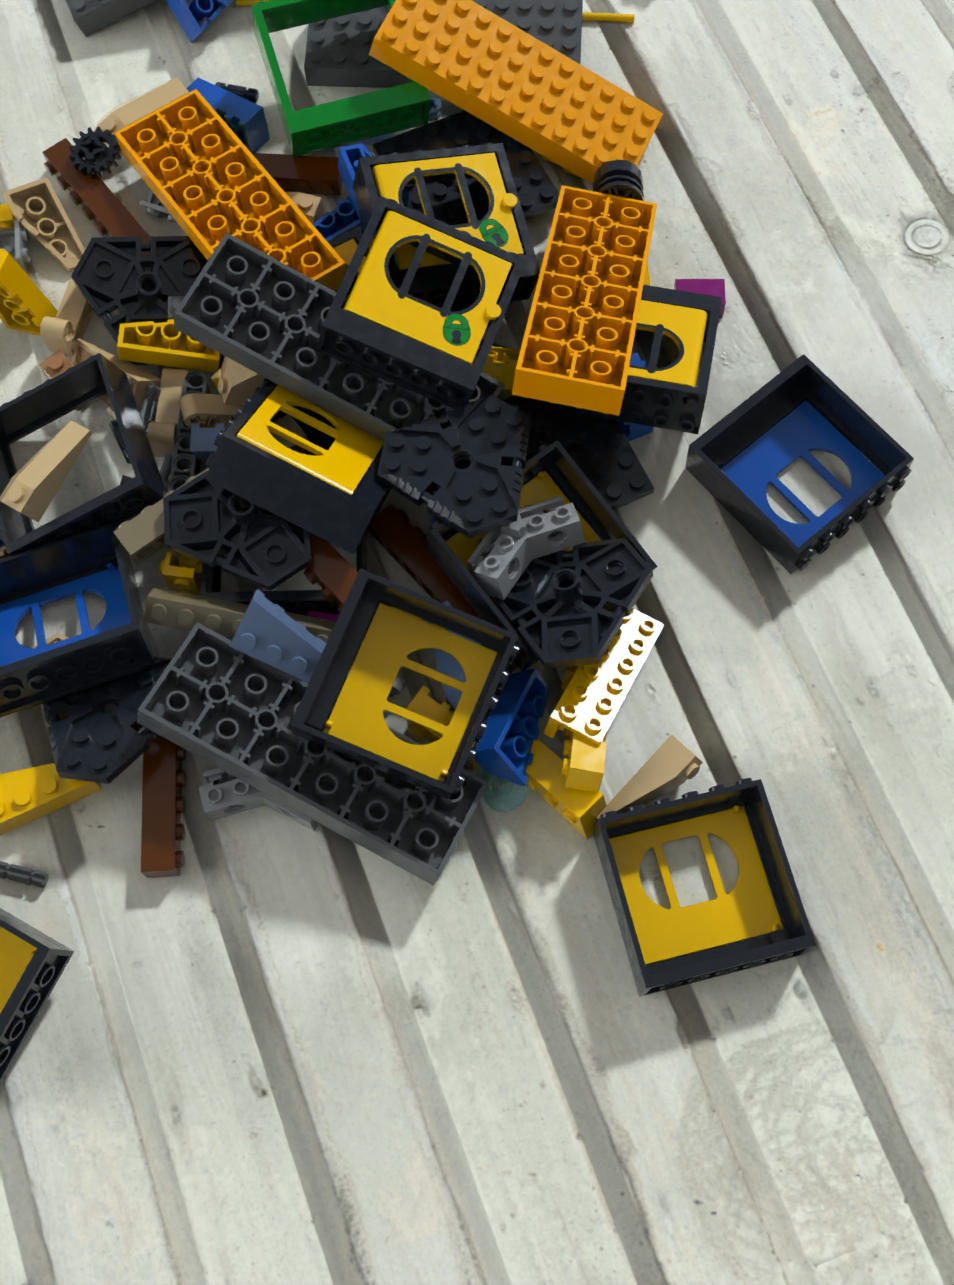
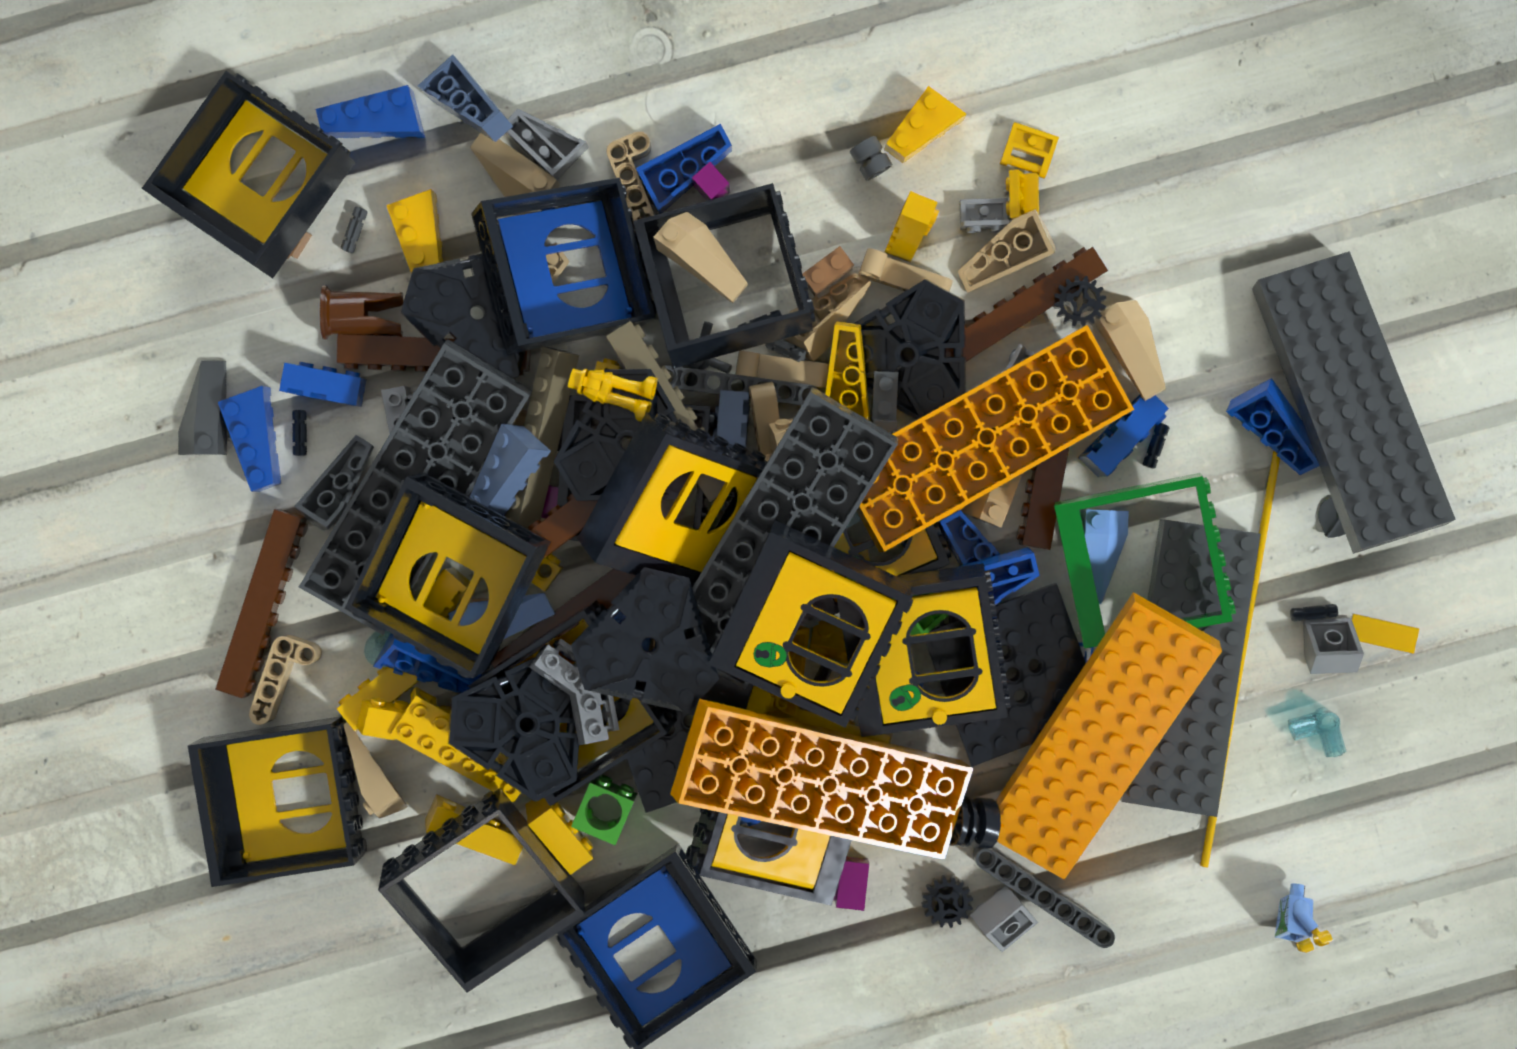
camera: 95 degrees right, 20 degrees up
none -> dark grey wedge [178,361,227,455]
none -> reddish brown brick [215,509,308,698]
none -> blue wedge [218,386,281,492]
none -> tan beam [249,635,322,725]
none -> blue wedge [279,362,367,407]
none -> black axle [292,410,307,456]
none -> dark grey wedge [294,435,374,530]
none -> reddish brown piece [320,285,404,340]
none -> black door [378,788,585,993]
none -> yellow wedge [425,794,523,865]
none -> yellow wedge [525,798,593,875]
none -> yellow piece [568,368,658,422]
none -> bright green brick [571,774,638,845]
none -> black gear [921,875,973,928]
none -> light grey slope [970,885,1038,952]
none -> dark grey beam [973,848,1115,948]

